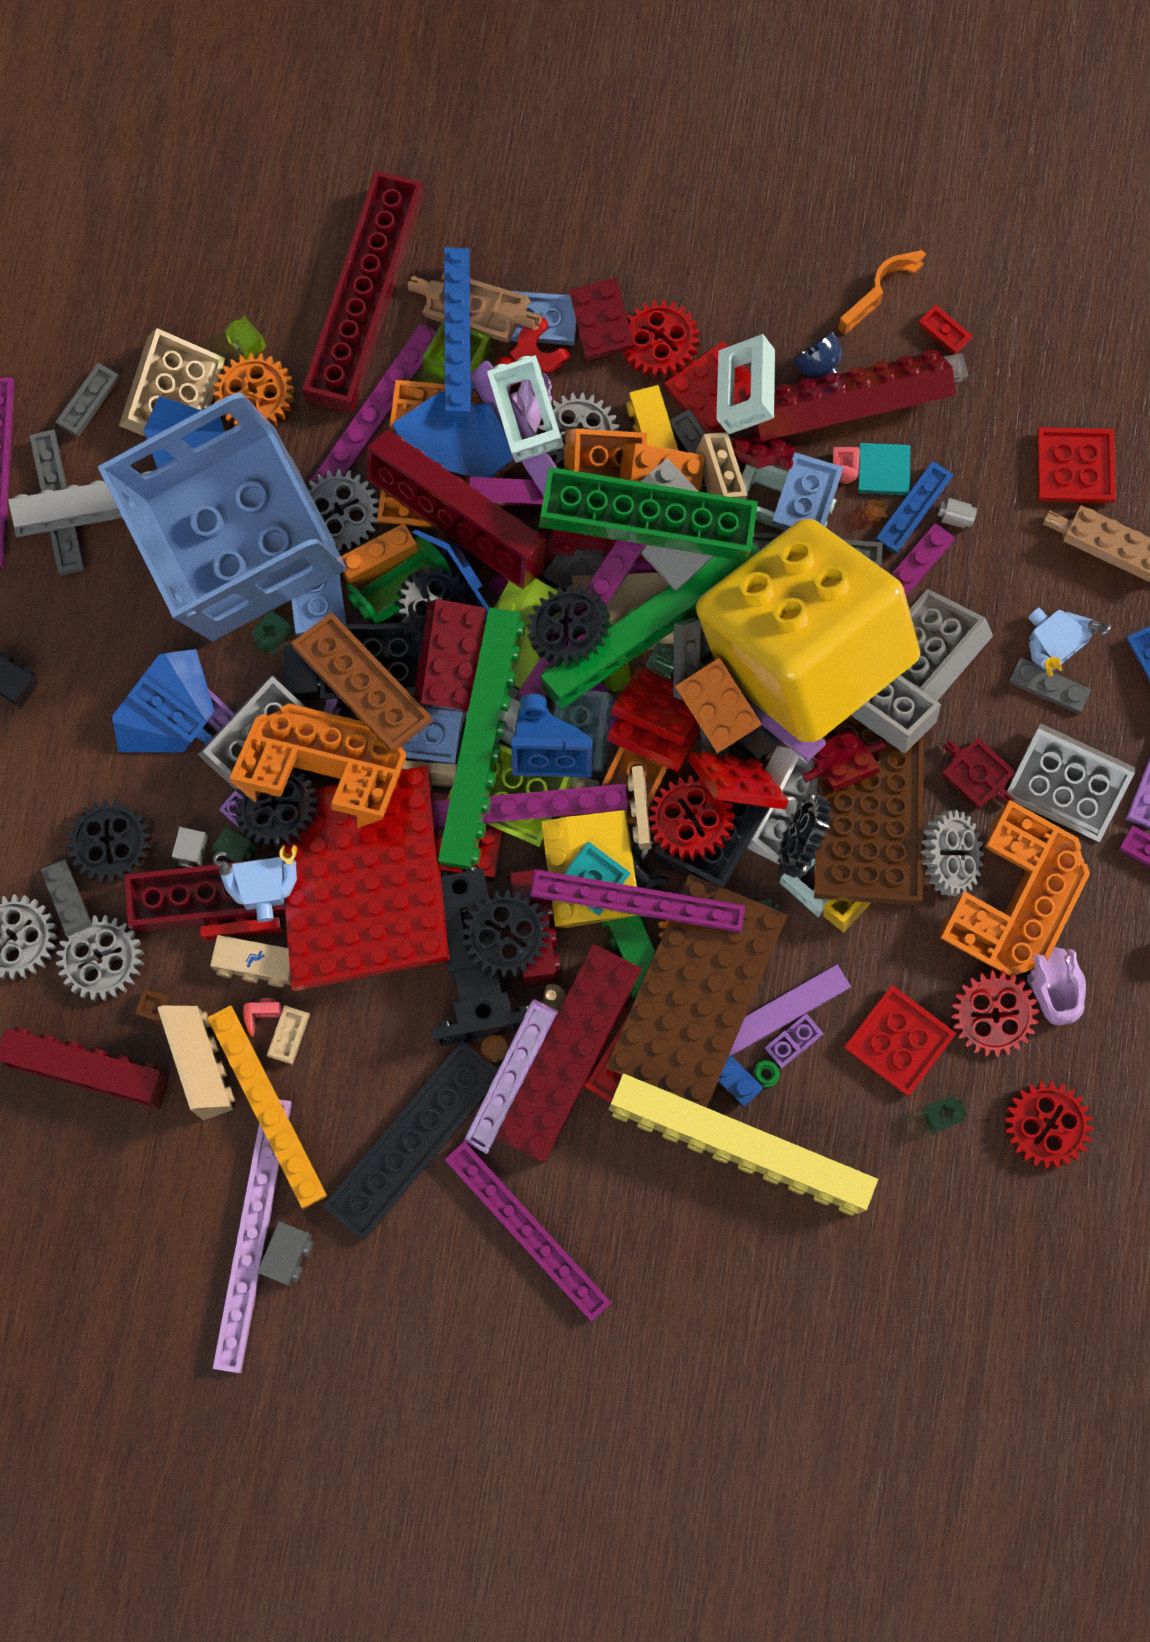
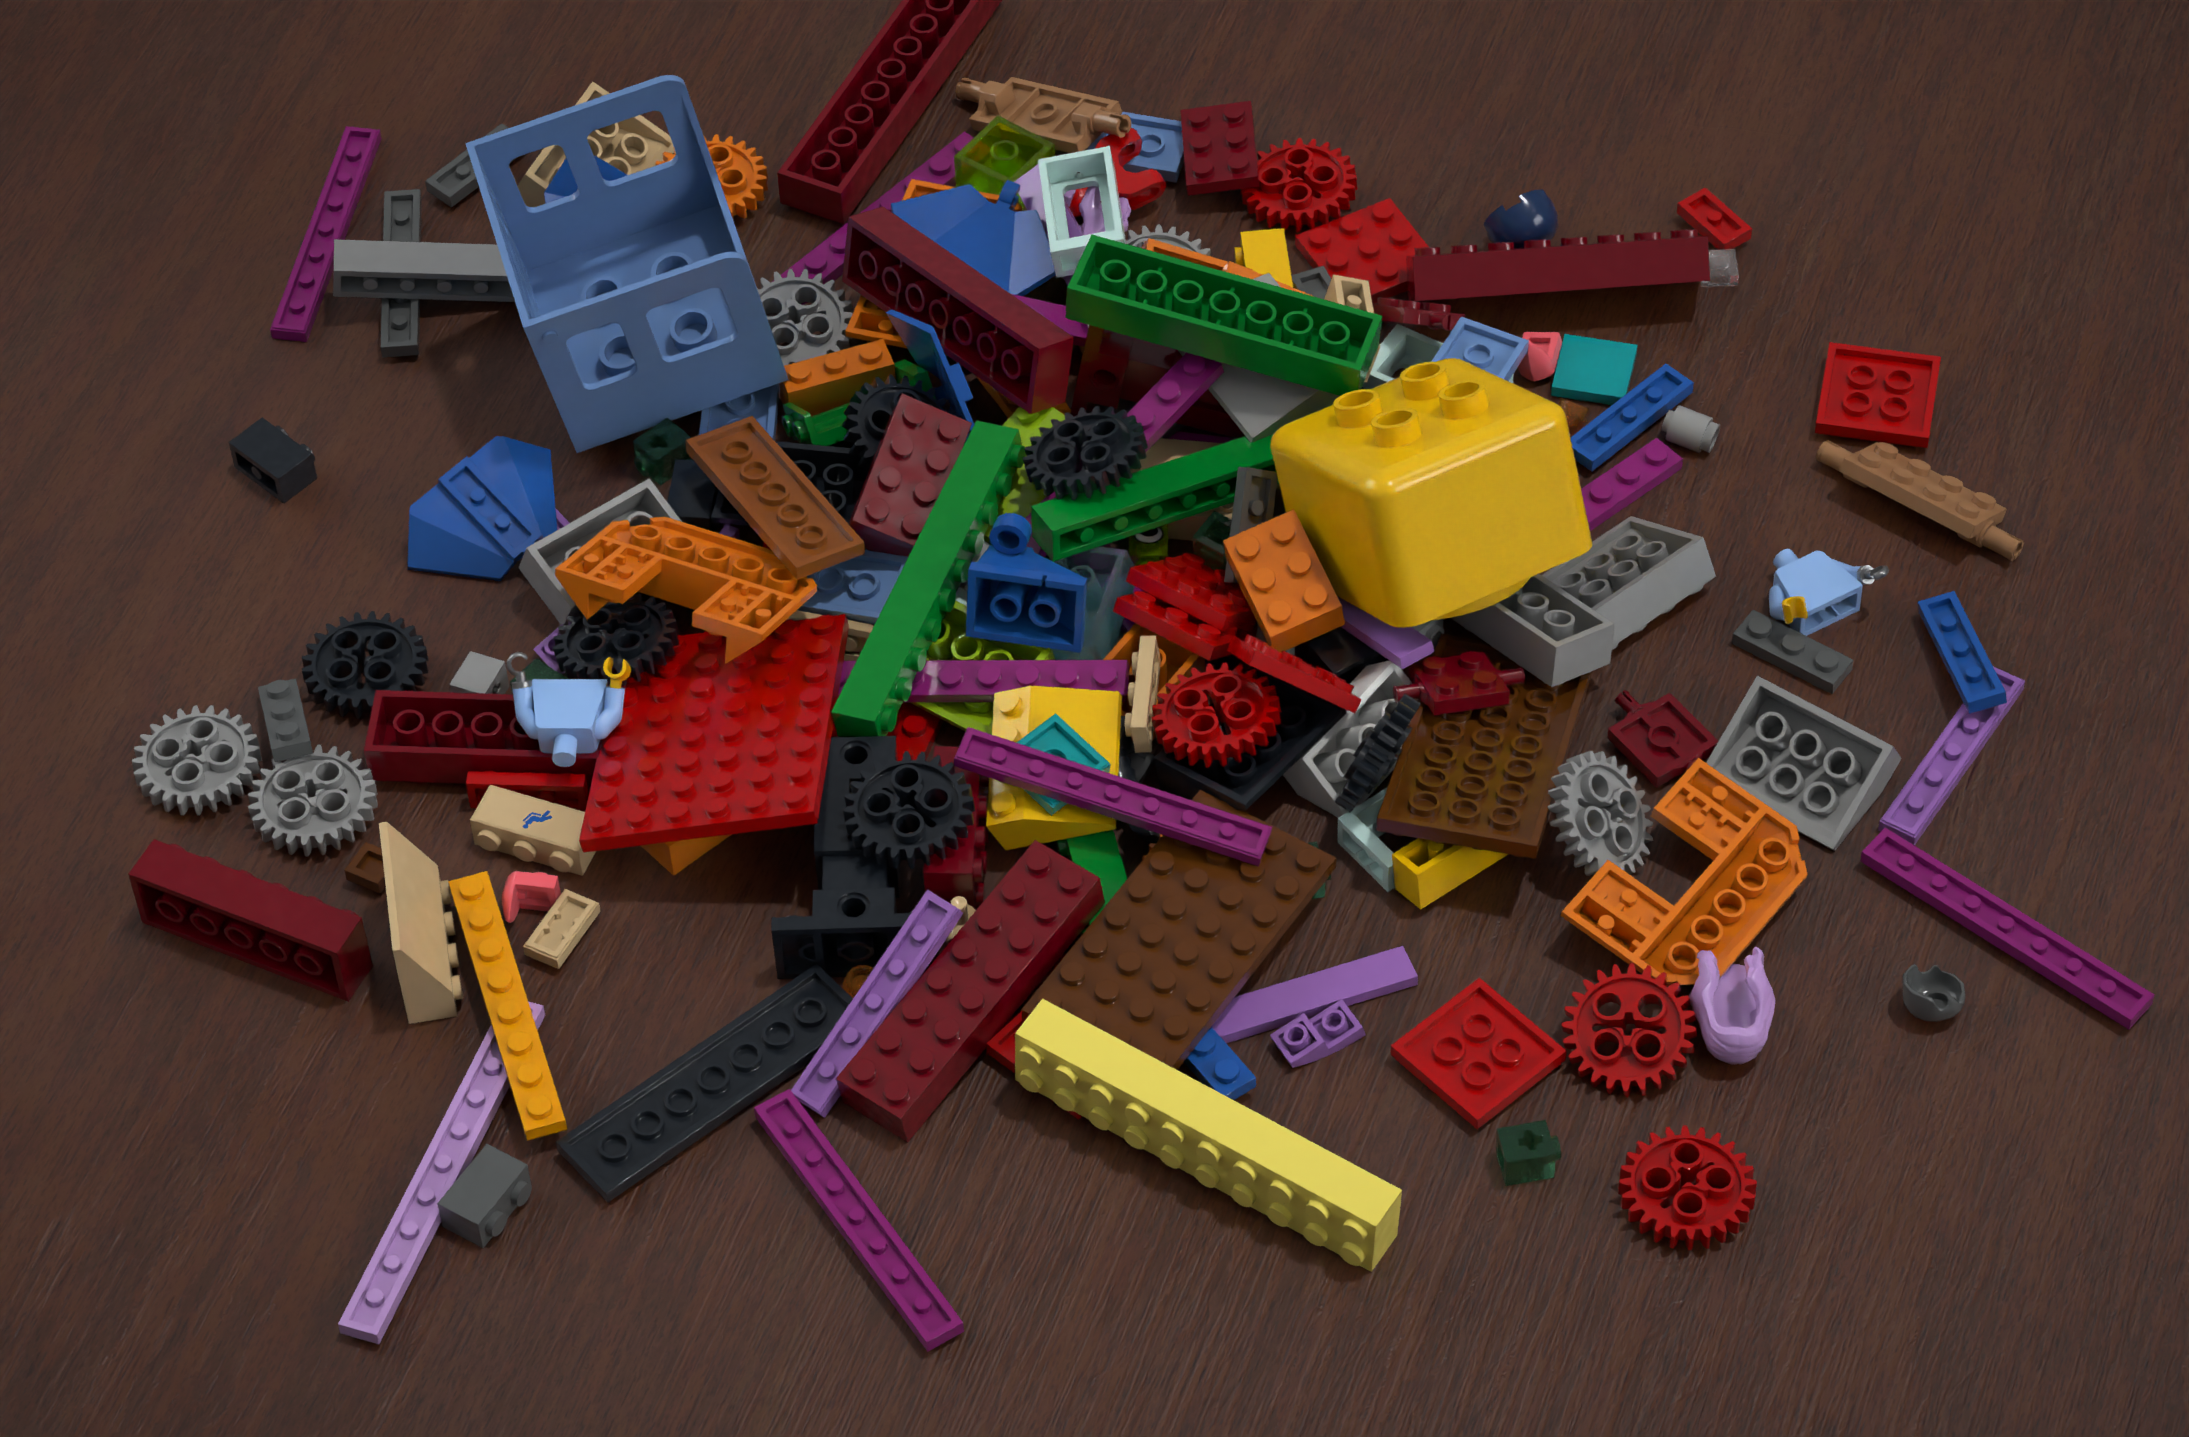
camera: 10 degrees right, 25 degrees down
clear neon green brick [225,316,266,360] -> none
blue plate [444,247,471,417] -> none
light aqua piece [717,334,775,434] -> none
green plate [753,1060,780,1088] -> none
orange piece [838,250,926,335] -> none

